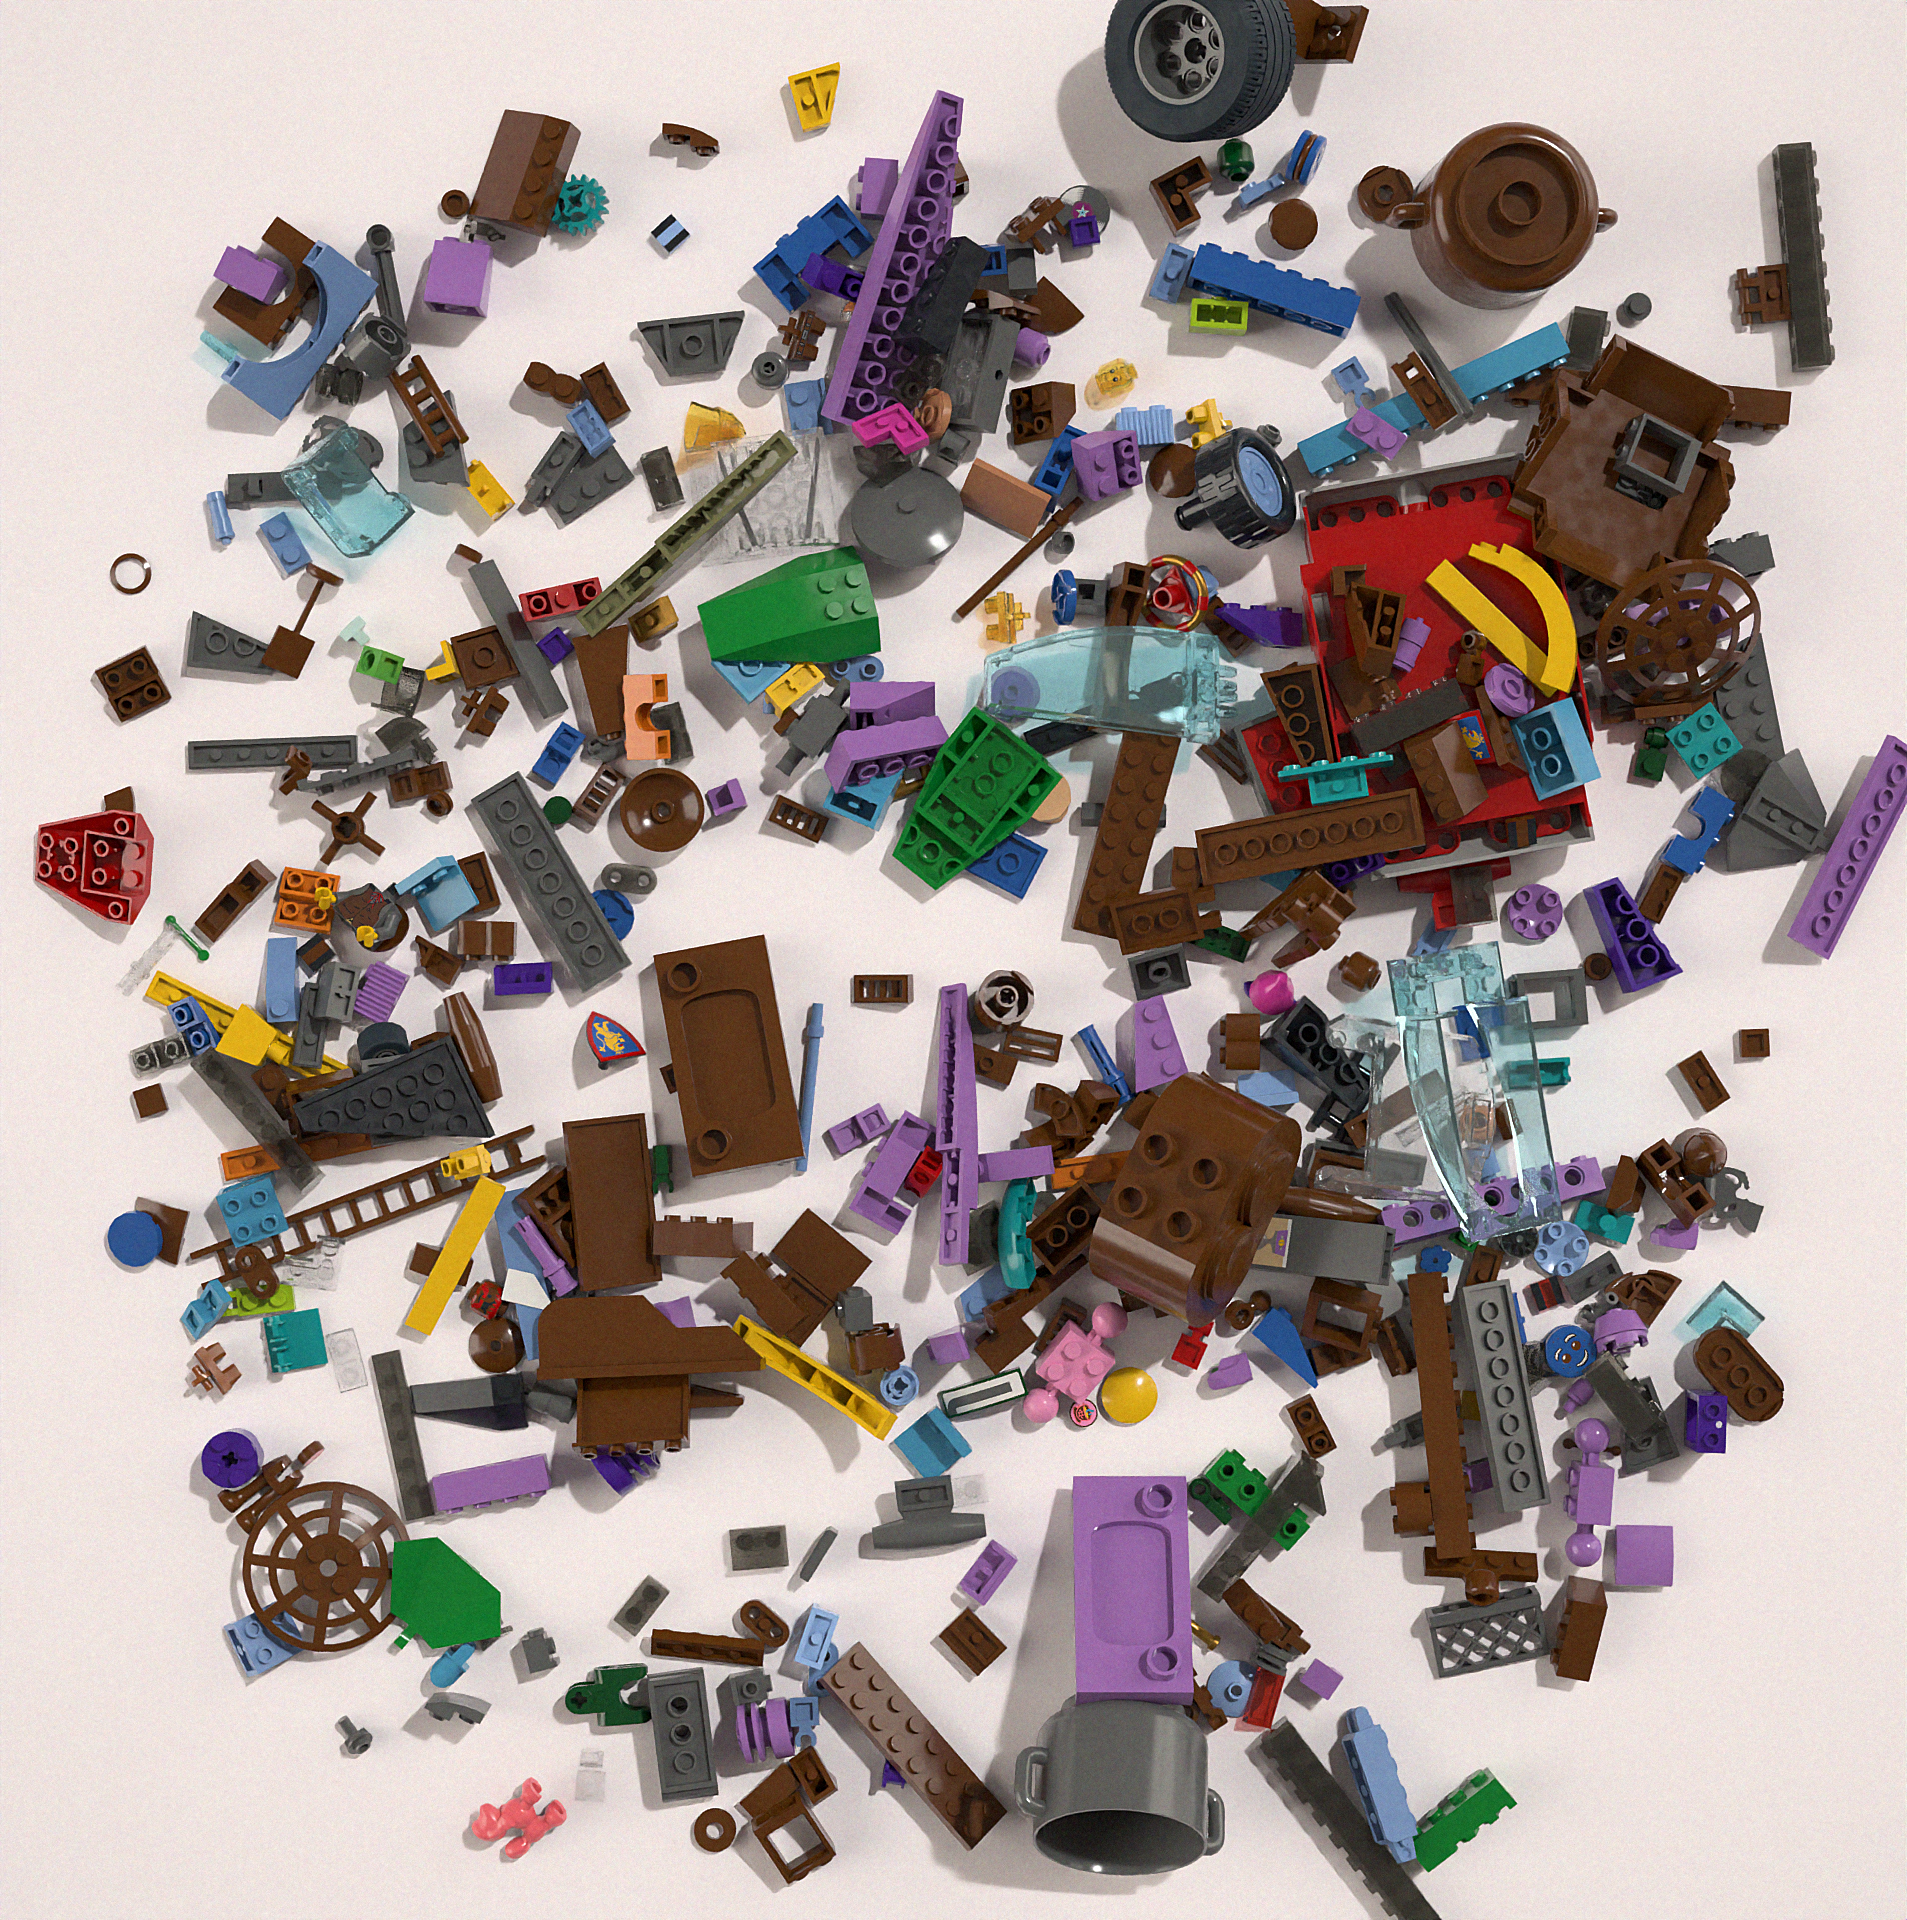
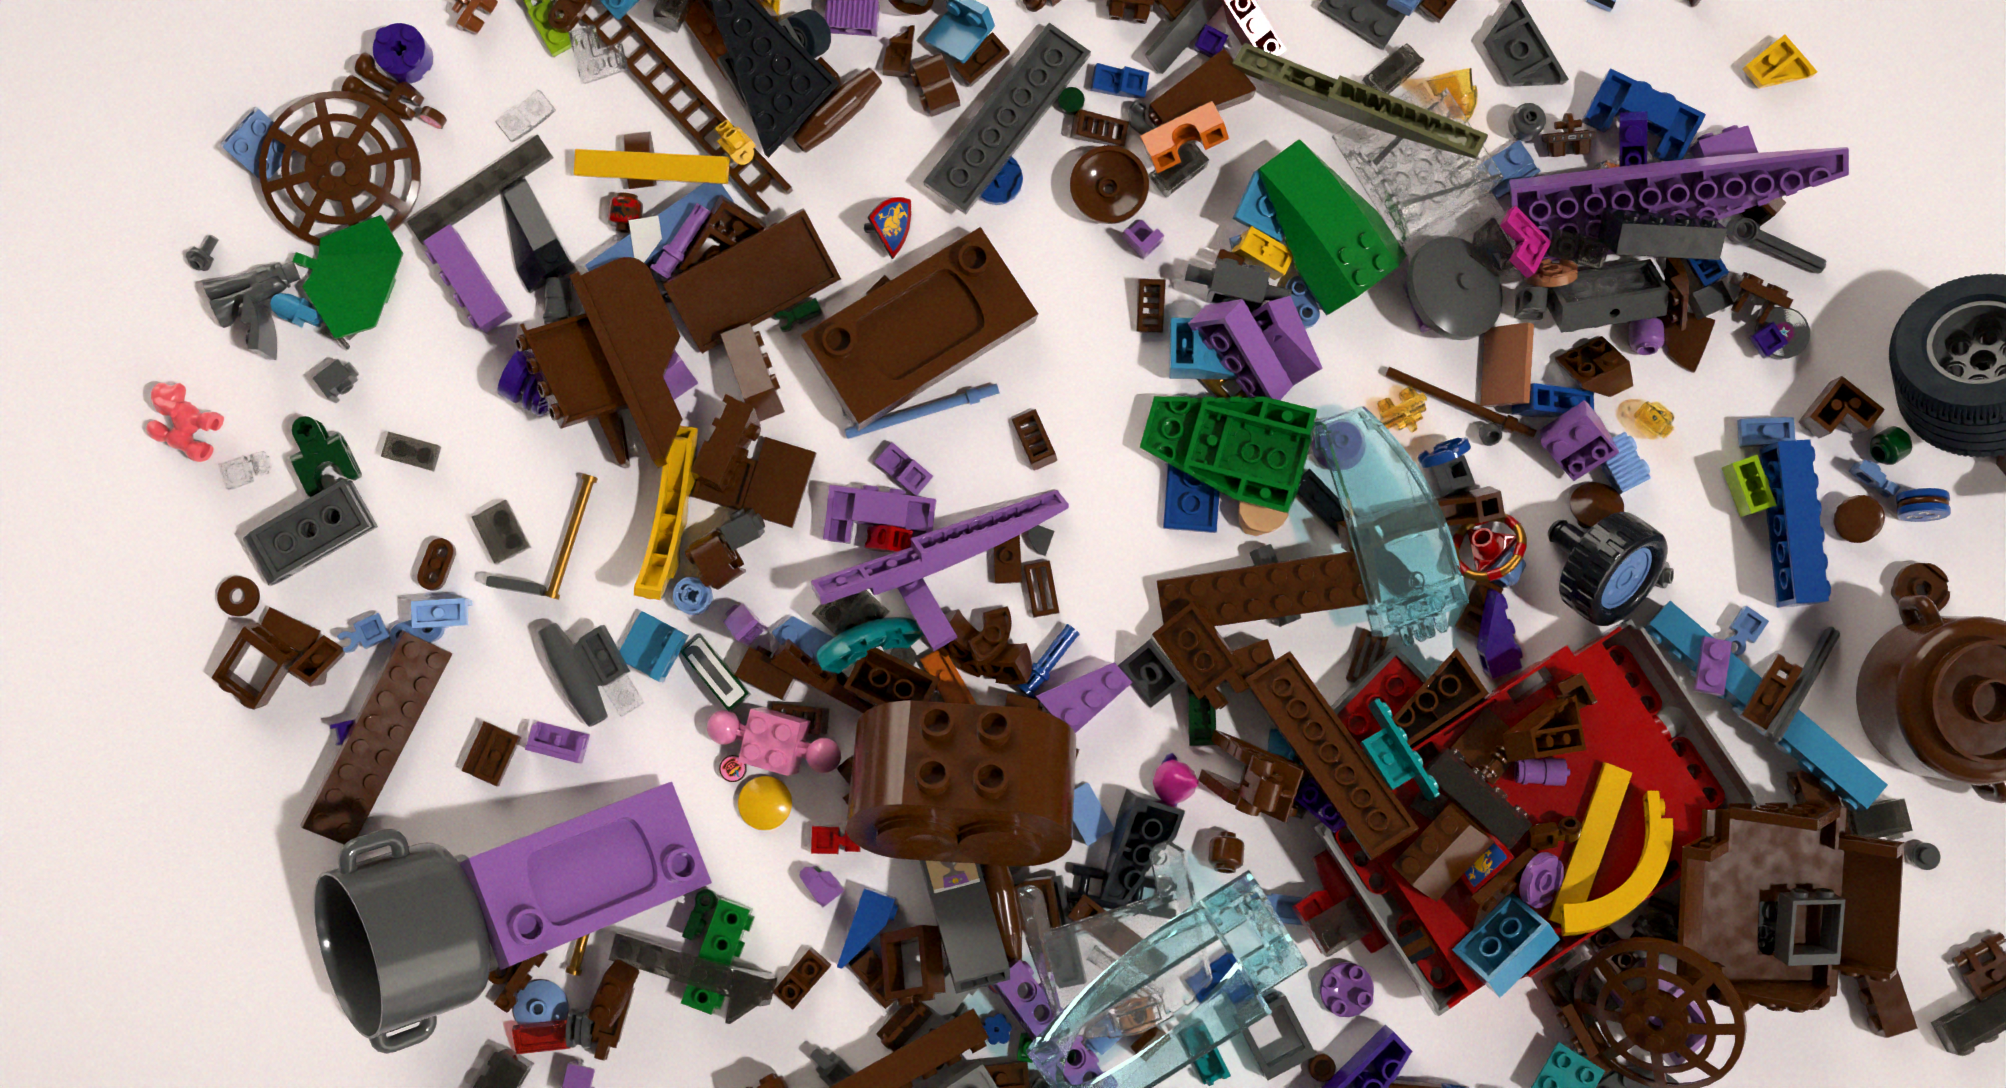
camera: 70 degrees right, 5 degrees down
teal hinge [263,1308,328,1373] -> none
reddish brown dish [469,1317,525,1373] -> none
dark purple hinge [494,962,554,996] -> none
clear smoke plate [601,863,658,895] -> none
pearl gold slope [627,595,679,644] -> none
reddish brown plate [651,1629,765,1667] -> none
dark grey brick [729,1668,773,1706] -> none
medium lavender wheel [735,1696,795,1765] -> none
reddish brown brick [973,970,1034,1033] -> none
yellow hips [1185,398,1233,451] -> none
reddish brown brick [1219,1013,1260,1070] -> none
reddish brown plate [1224,1290,1272,1330] -> none
dark green plate [1632,726,1669,782] -> none
dark grey slope [1706,531,1776,578] -> none
none -> dark grey piece [203,261,301,328]
none -> pearl gold bar [544,474,598,600]
none -> dark grey axle [1726,218,1827,274]

